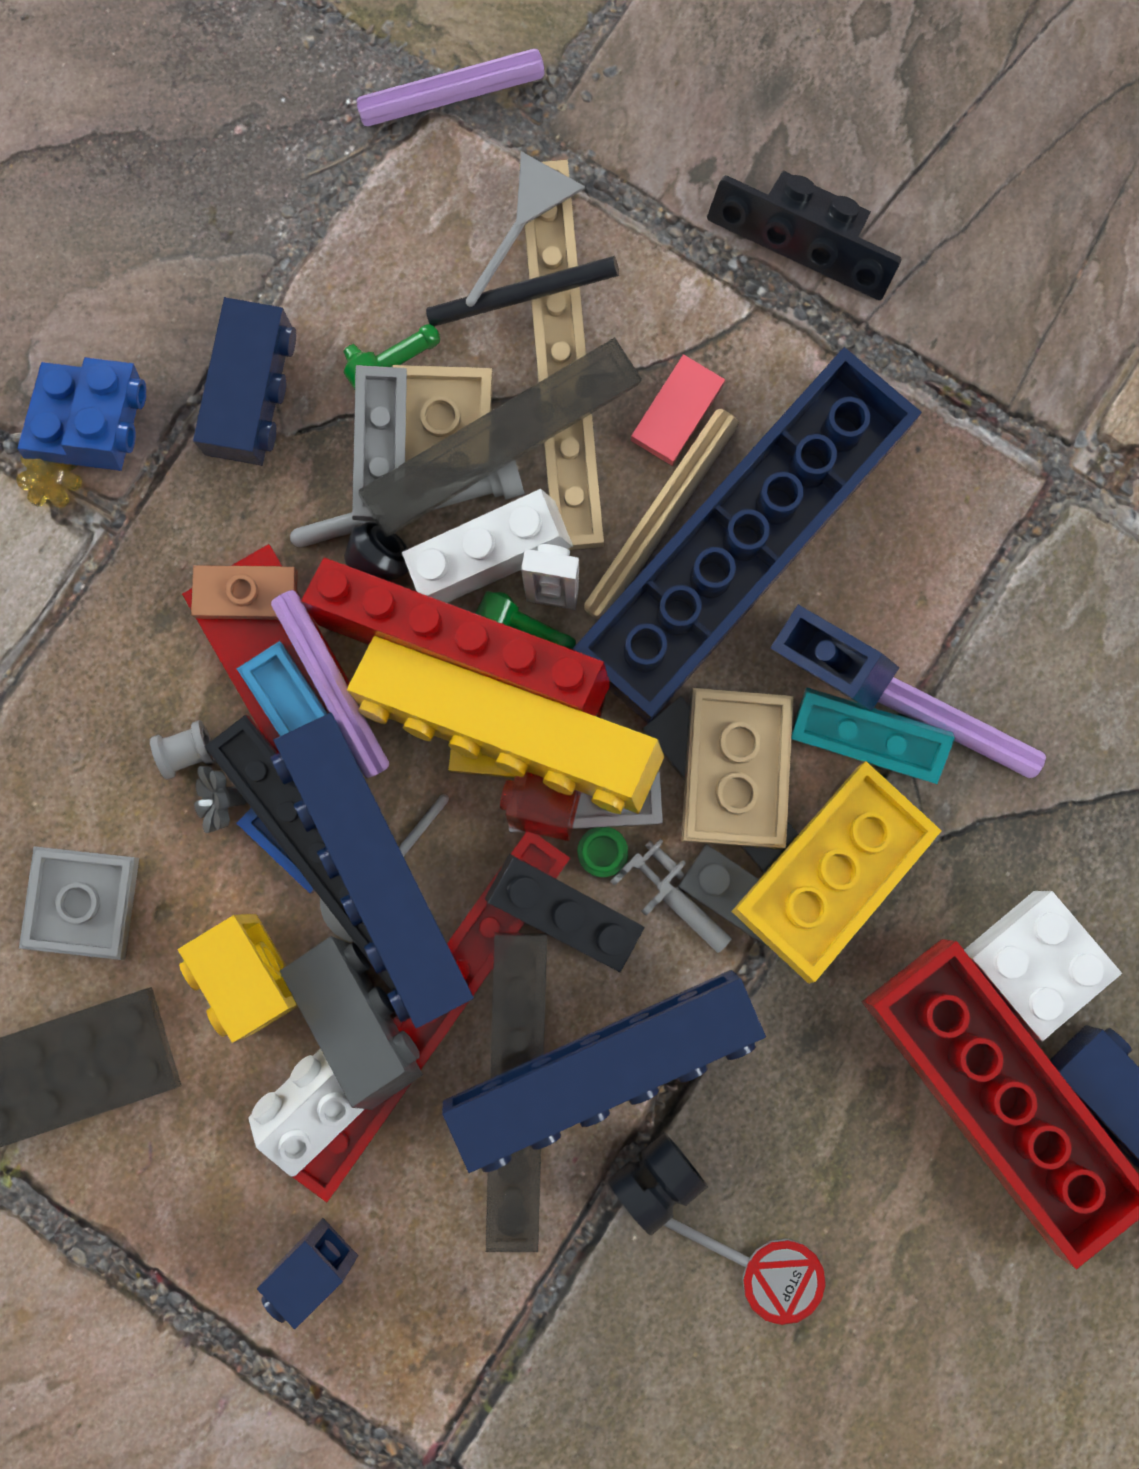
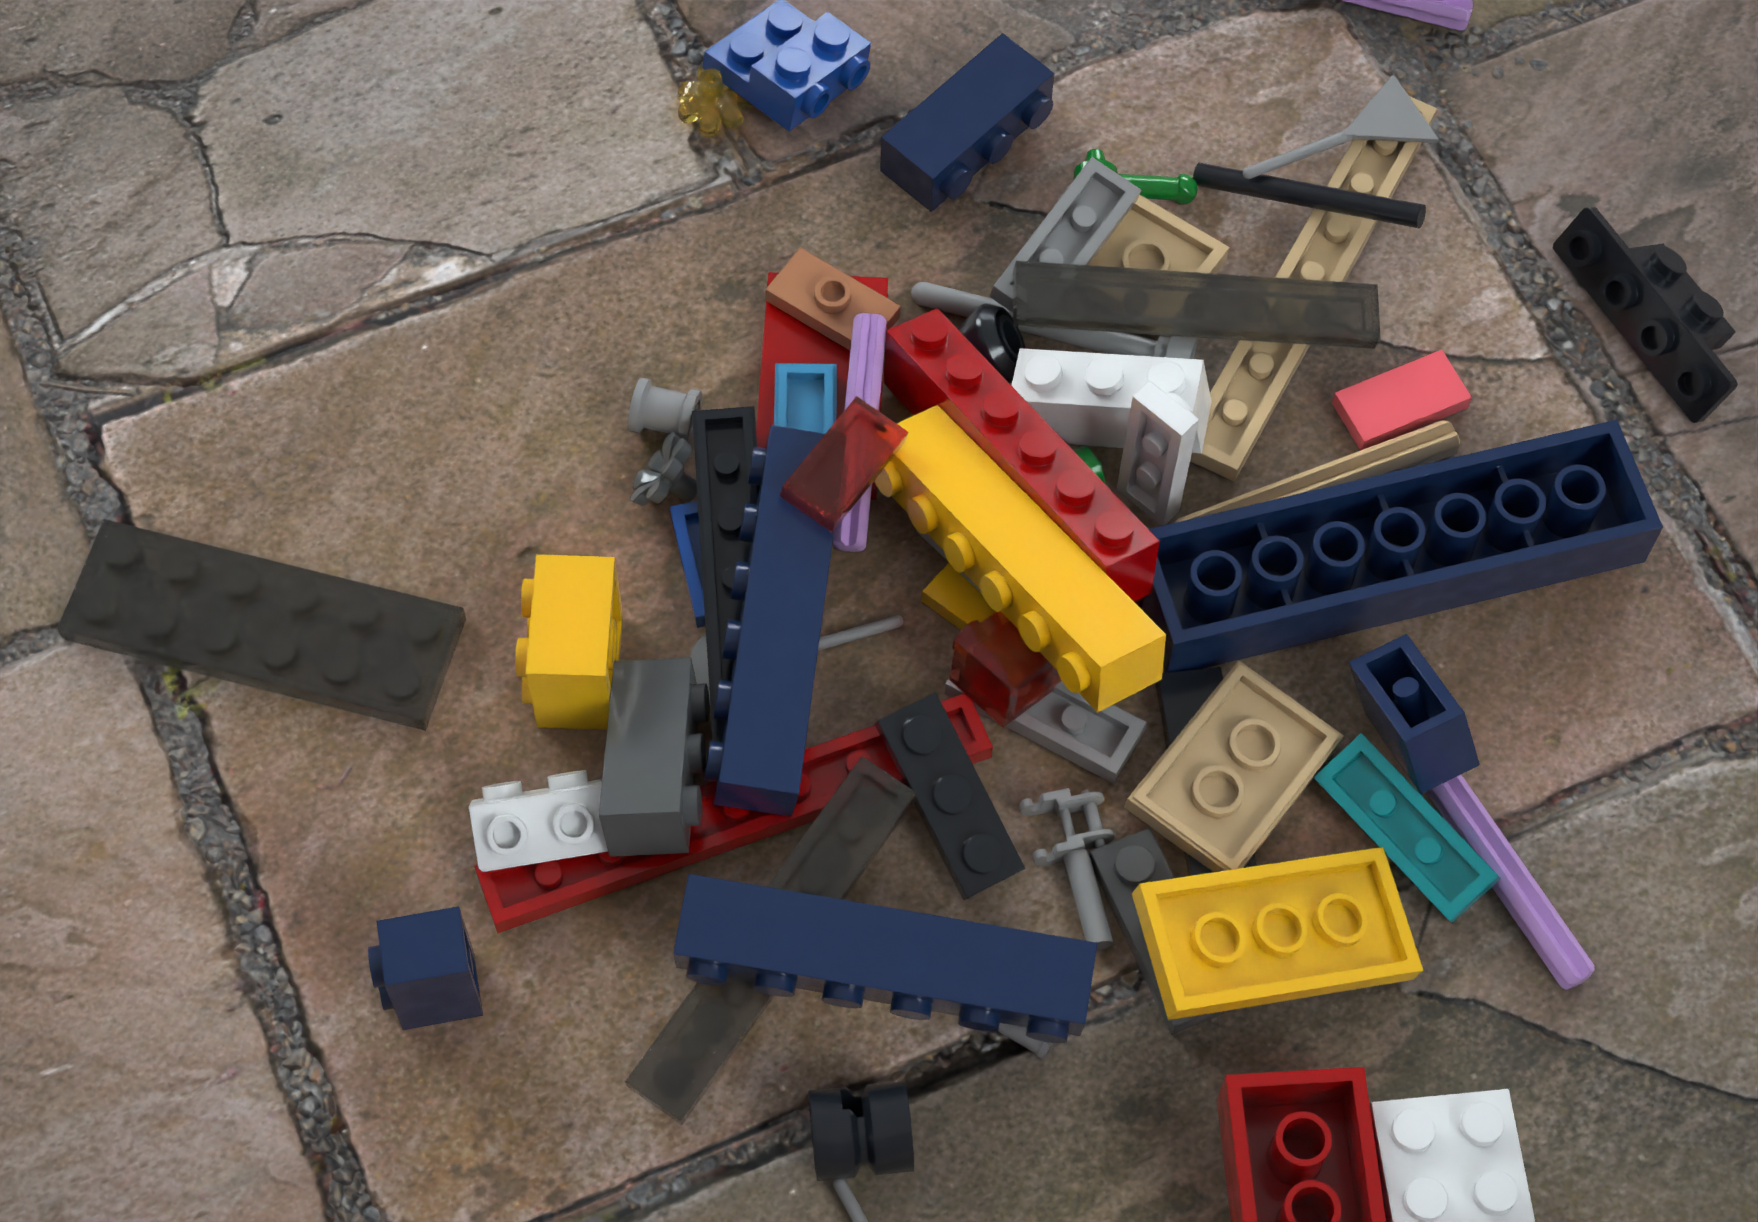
camera: 30 degrees right, 20 degrees down
light grey tile [19,846,139,960] -> none
green plate [577,827,628,877] -> none
none -> clear red tile [780,396,909,532]

